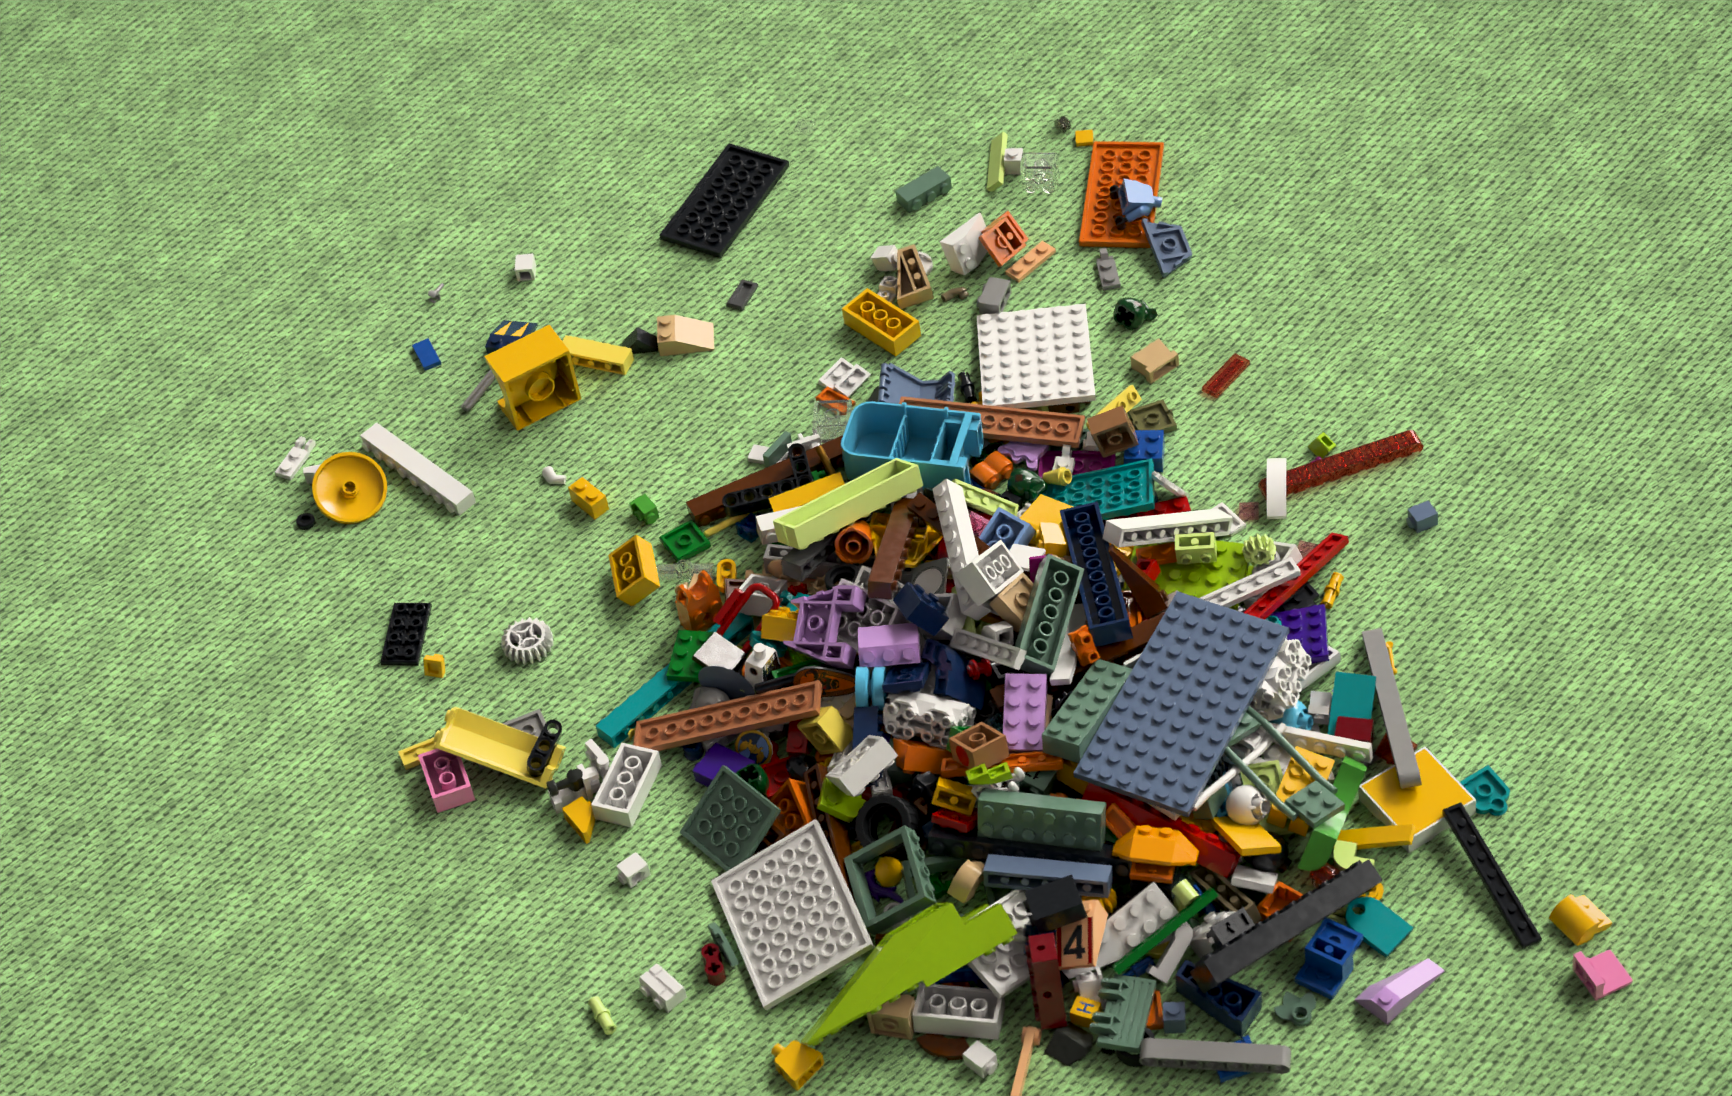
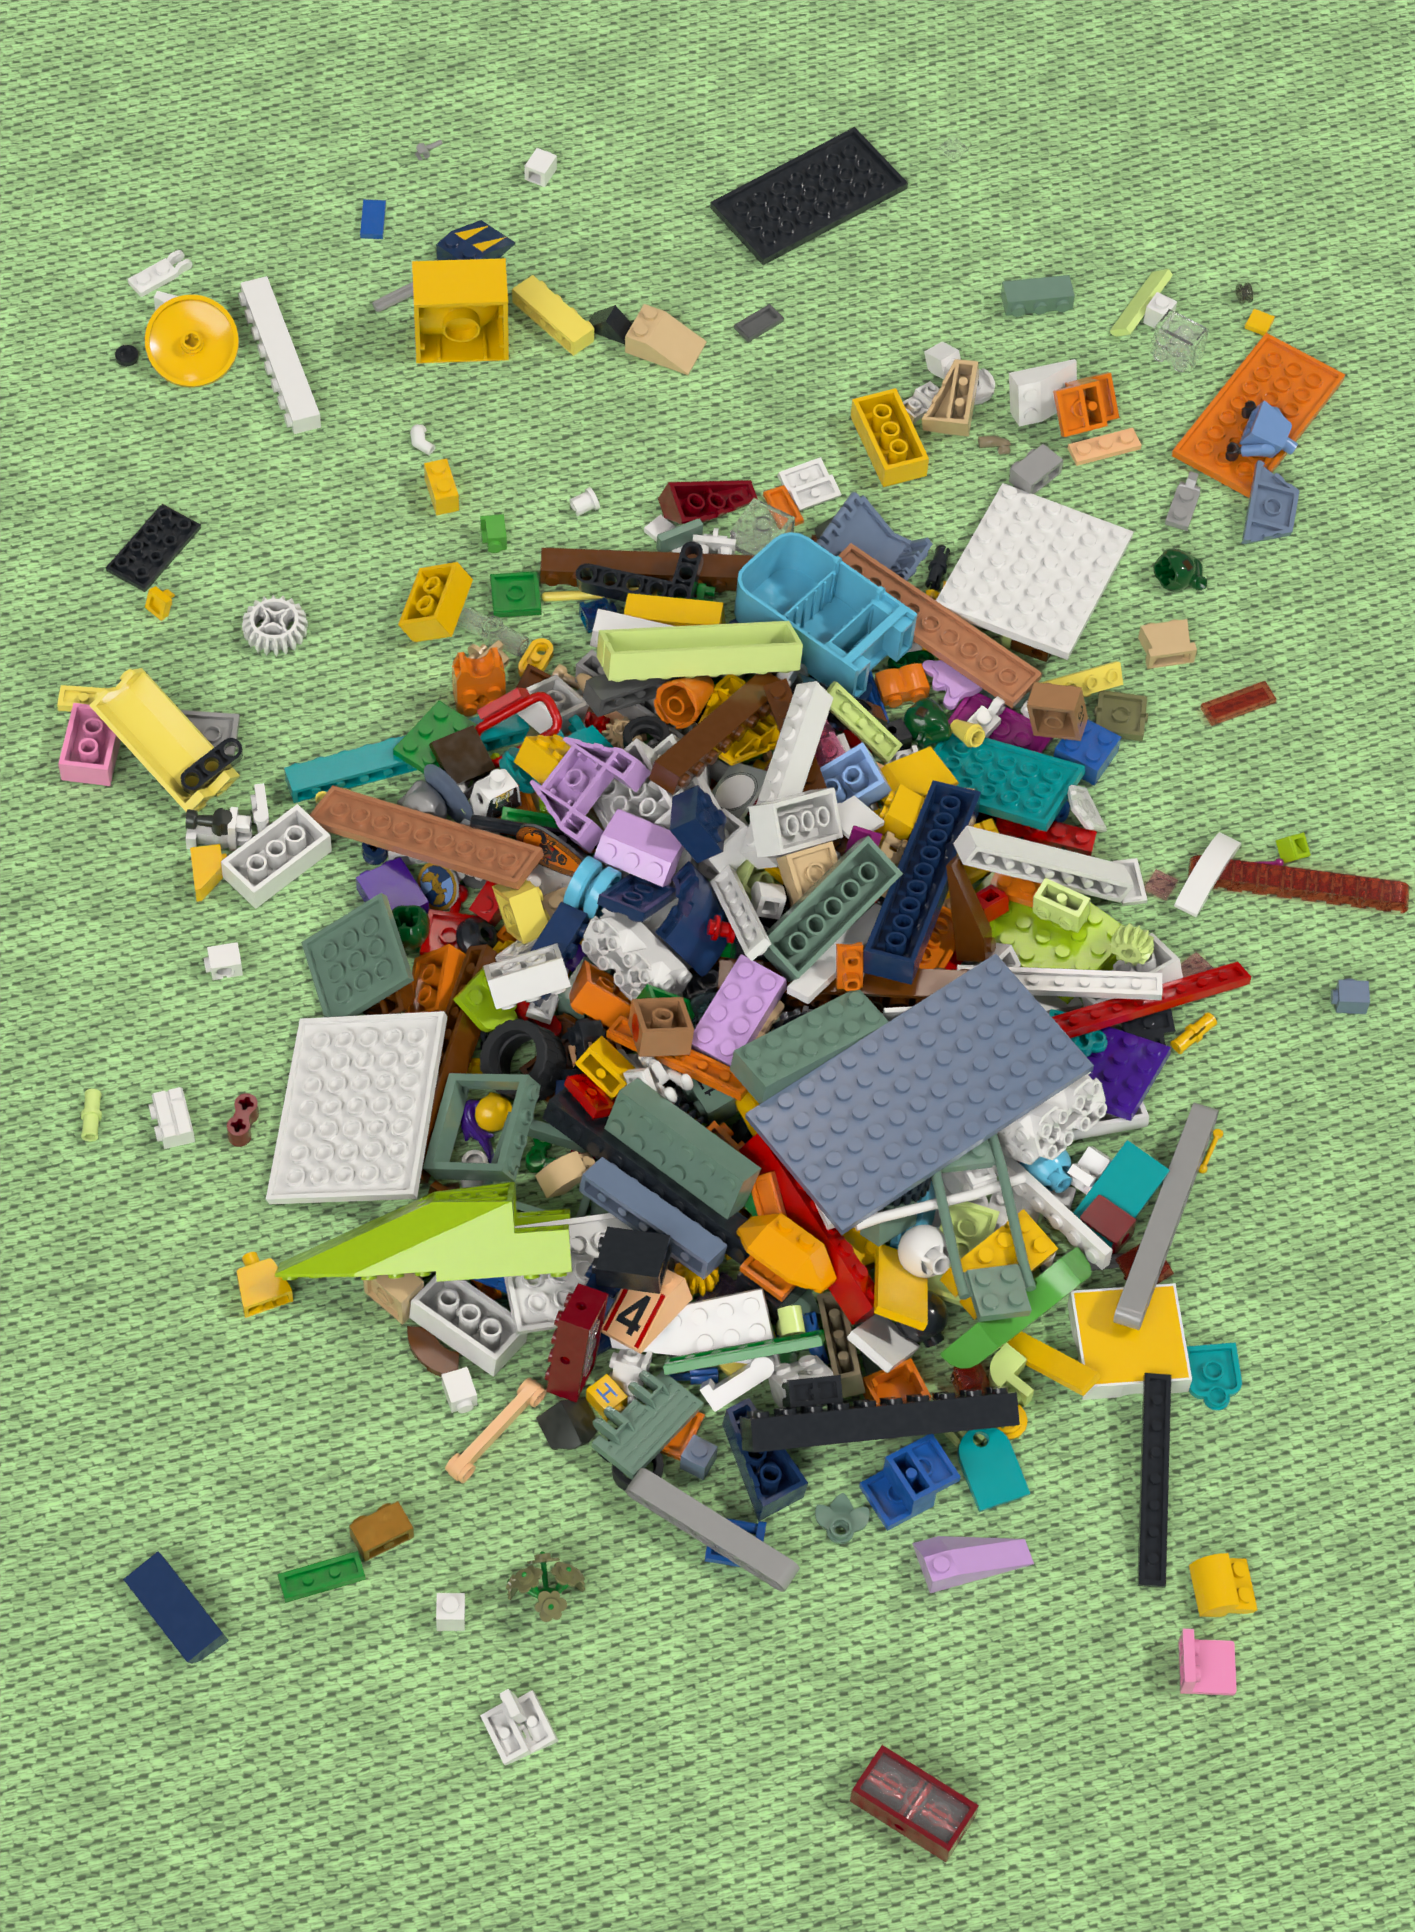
camera: 15 degrees right, 10 degrees up
sand green tile [707,922,739,967] -> none
pearl gold bar [815,445,836,476] -> none
lime slope [965,762,1013,785] -> none
none -> white bush [569,487,600,517]
none -> dark red wedge [658,480,758,524]

